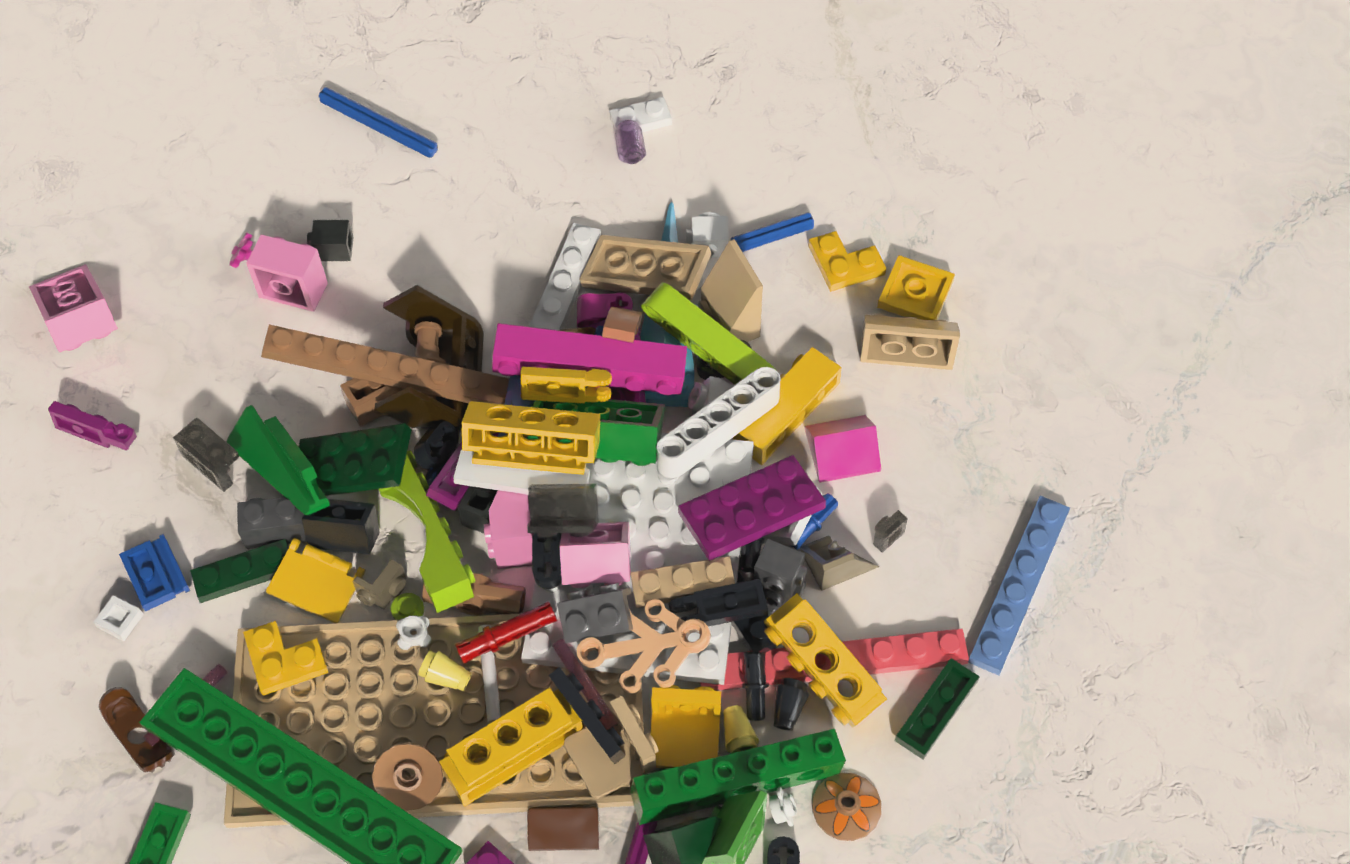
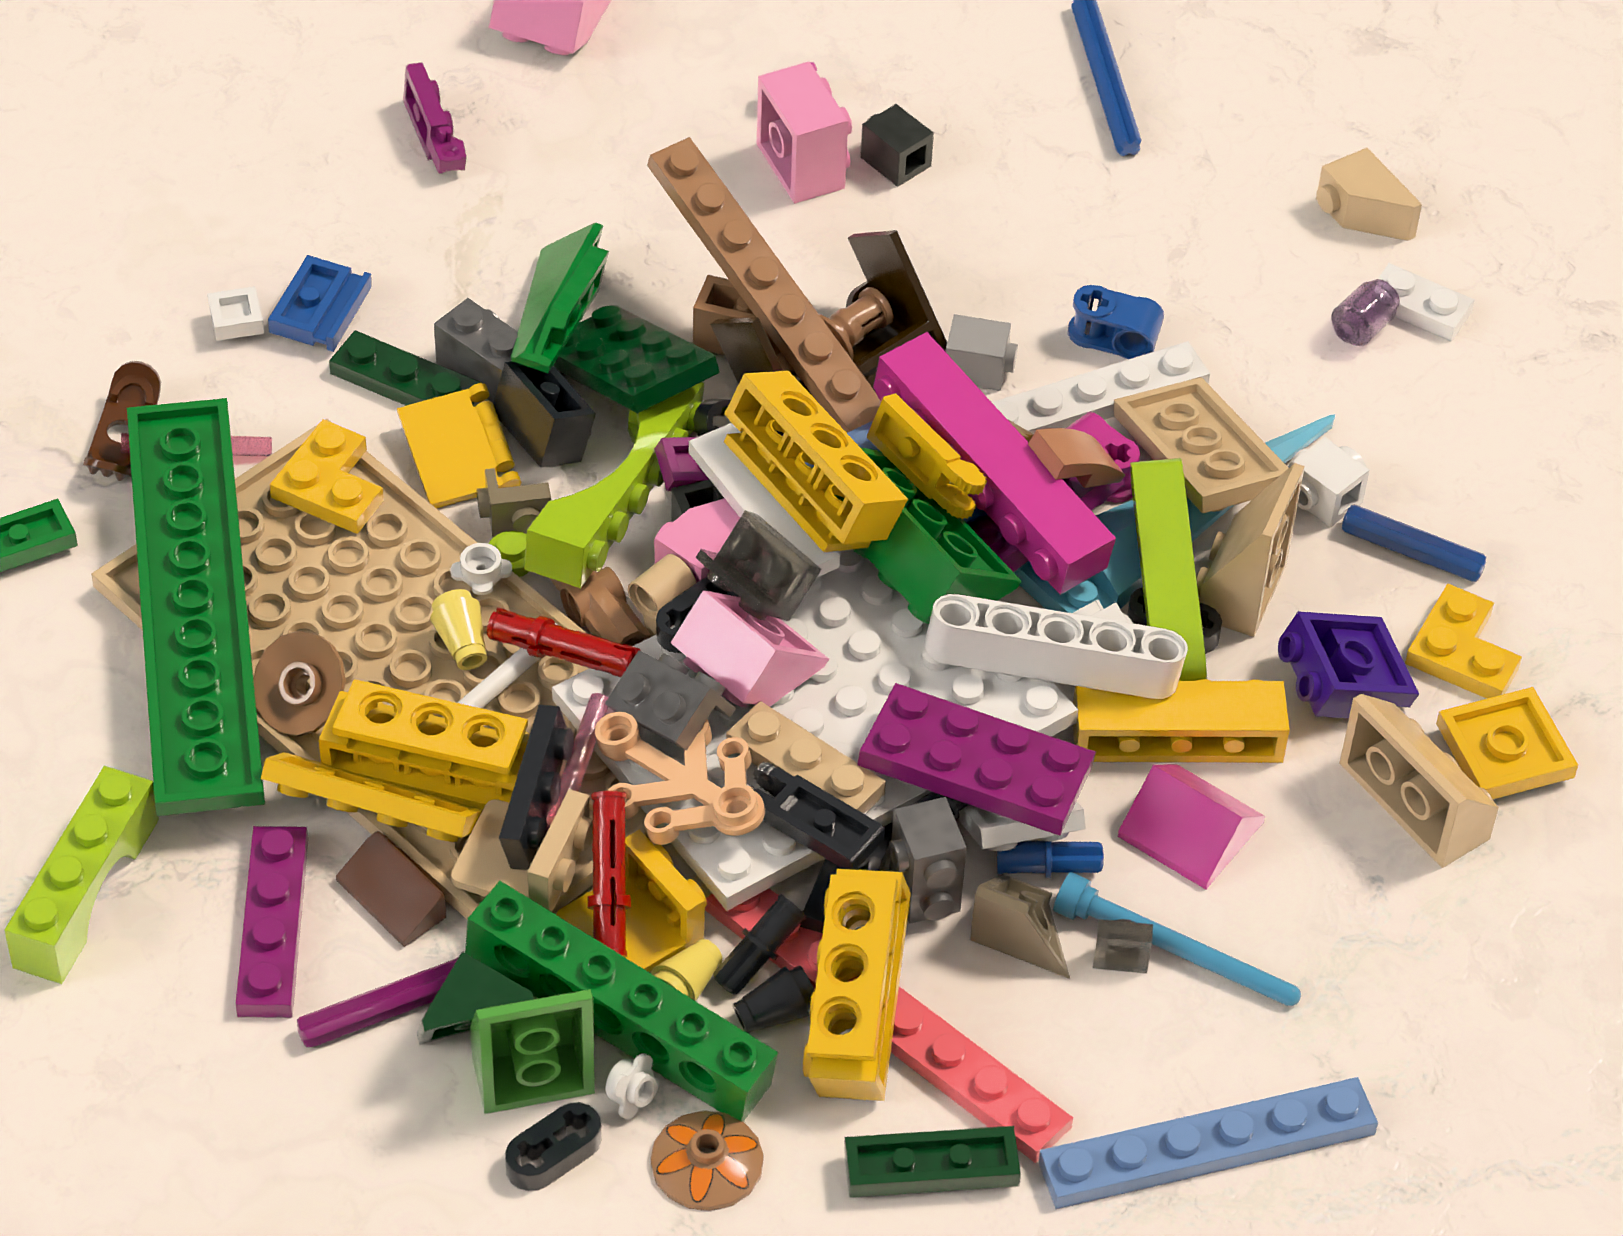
camera: 45 degrees right, 10 degrees down
clear smoke bracket [173,418,239,492] -> none
none -> yellow plate [261,752,483,842]
none -> red pin [588,791,631,958]
none -> tan piece [628,554,697,637]
none -> light grey brick [946,314,1018,391]
none -> dark azure piece [1053,872,1301,1006]
none -> blue piece [1068,284,1164,360]
none -> dark purple plate [1278,611,1419,718]
none -> tan slope [1316,147,1422,241]

